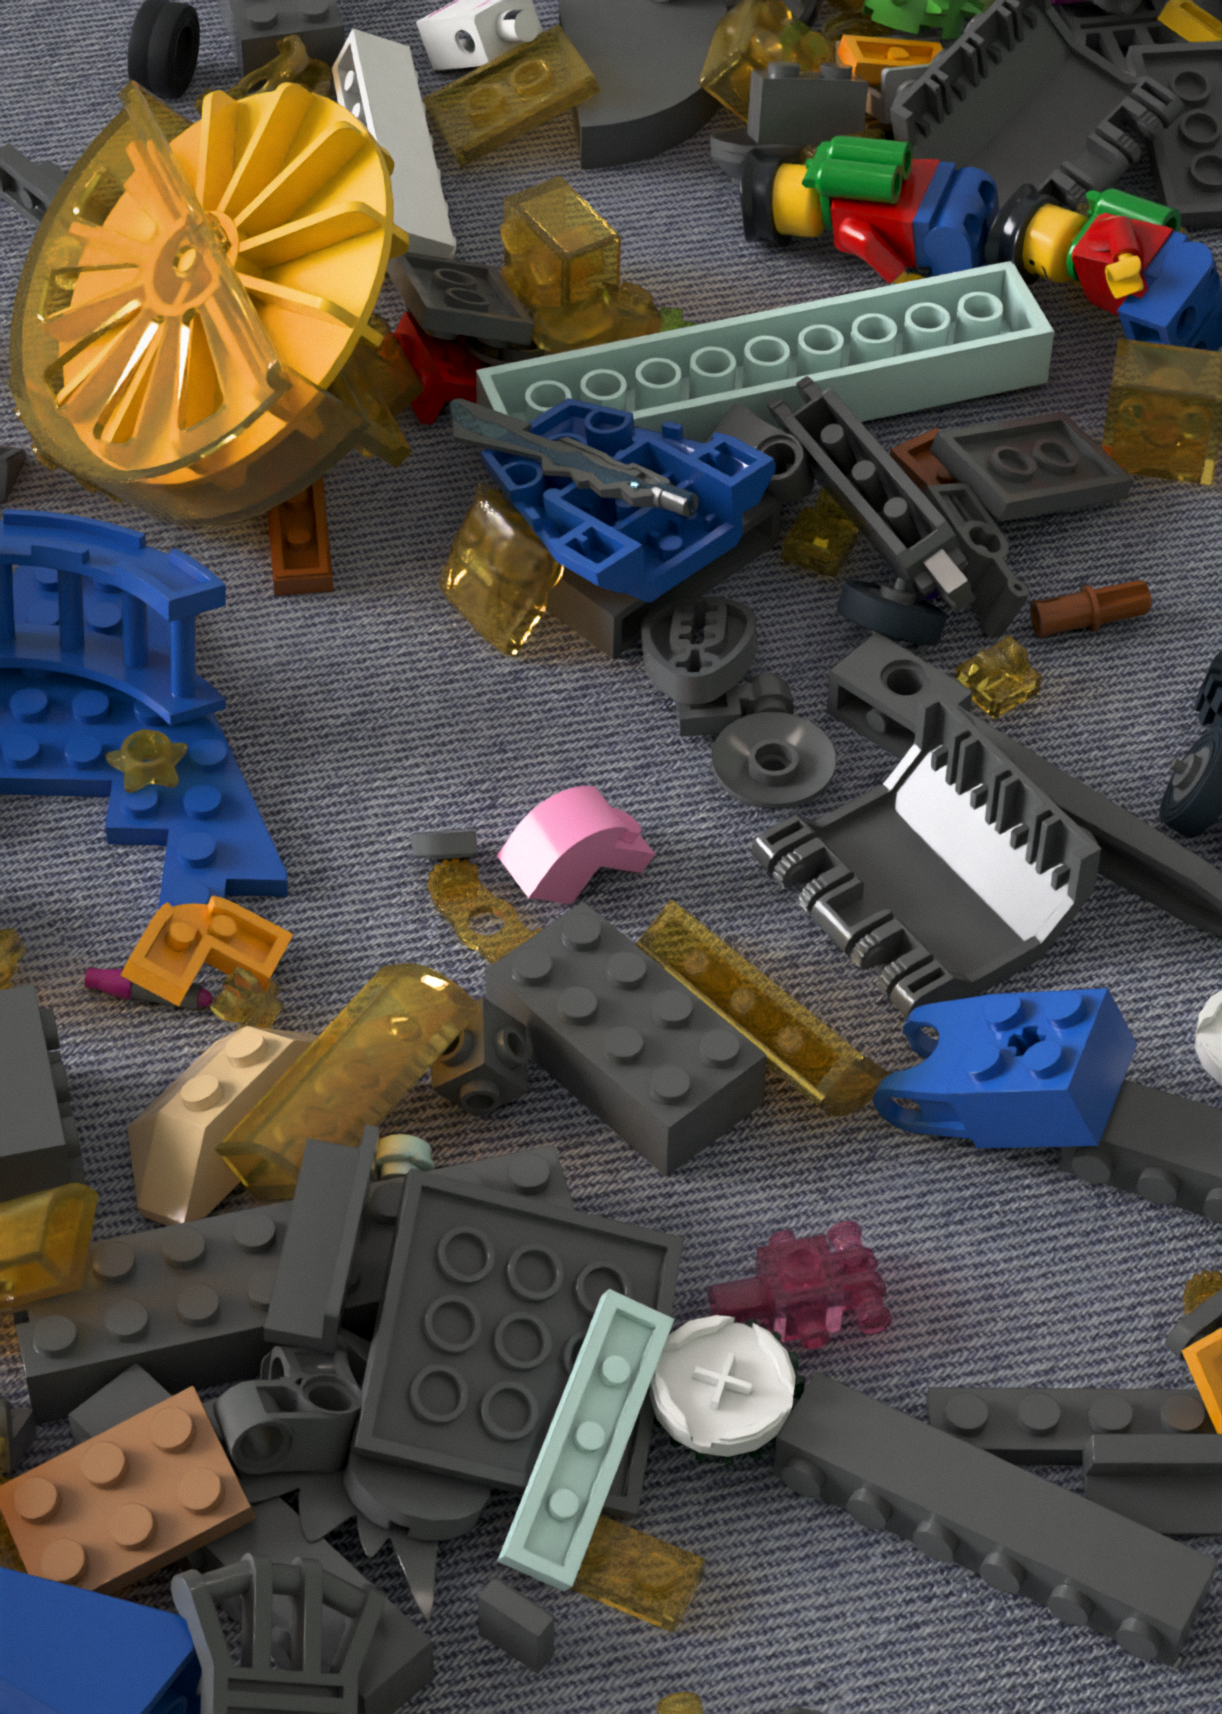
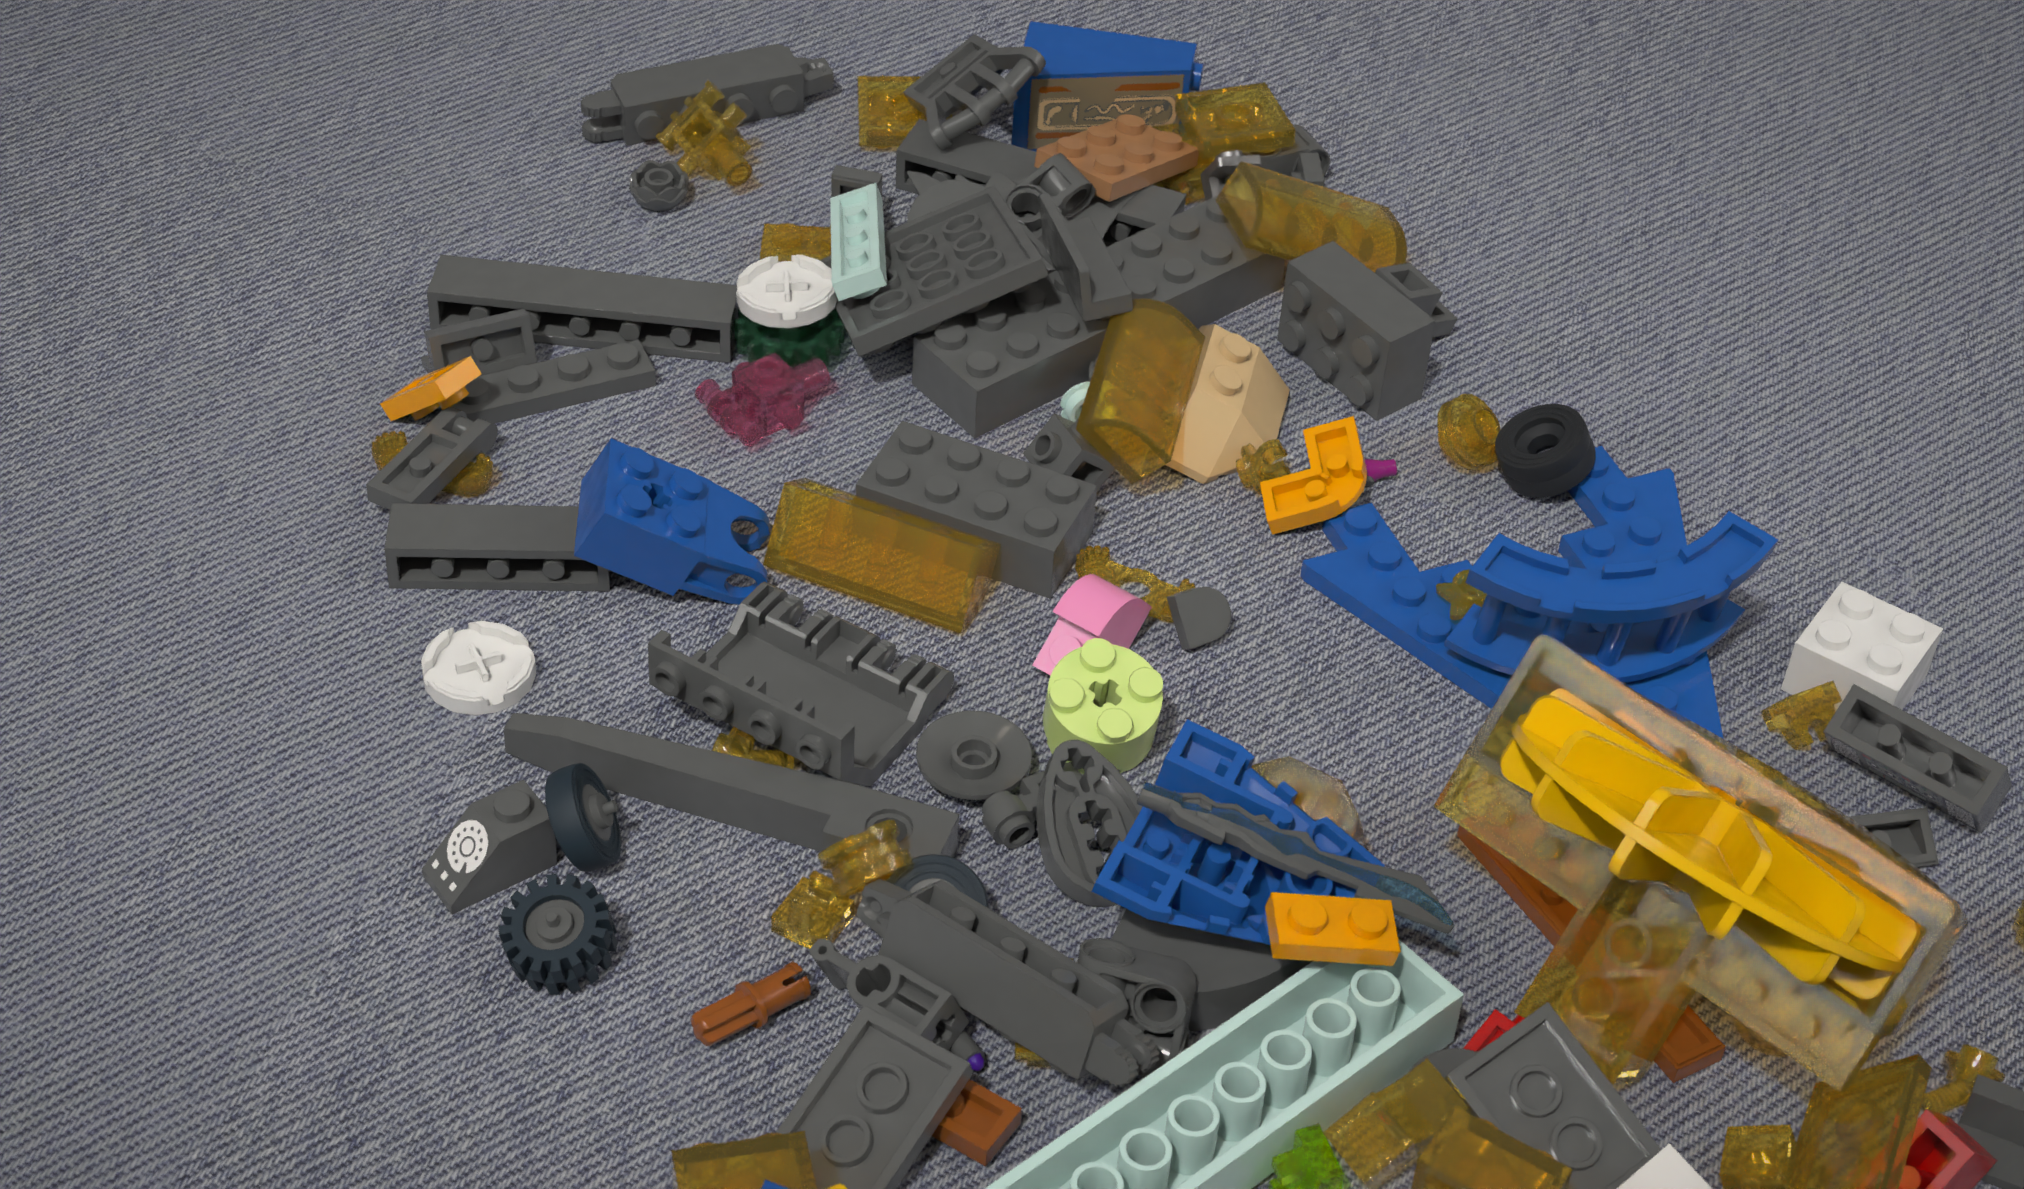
camera: 155 degrees right, 5 degrees down
none -> clear yellow wheel [817,819,914,900]
none -> yellowish green brick [1043,638,1163,774]
none -> light orange plate [1265,892,1400,966]

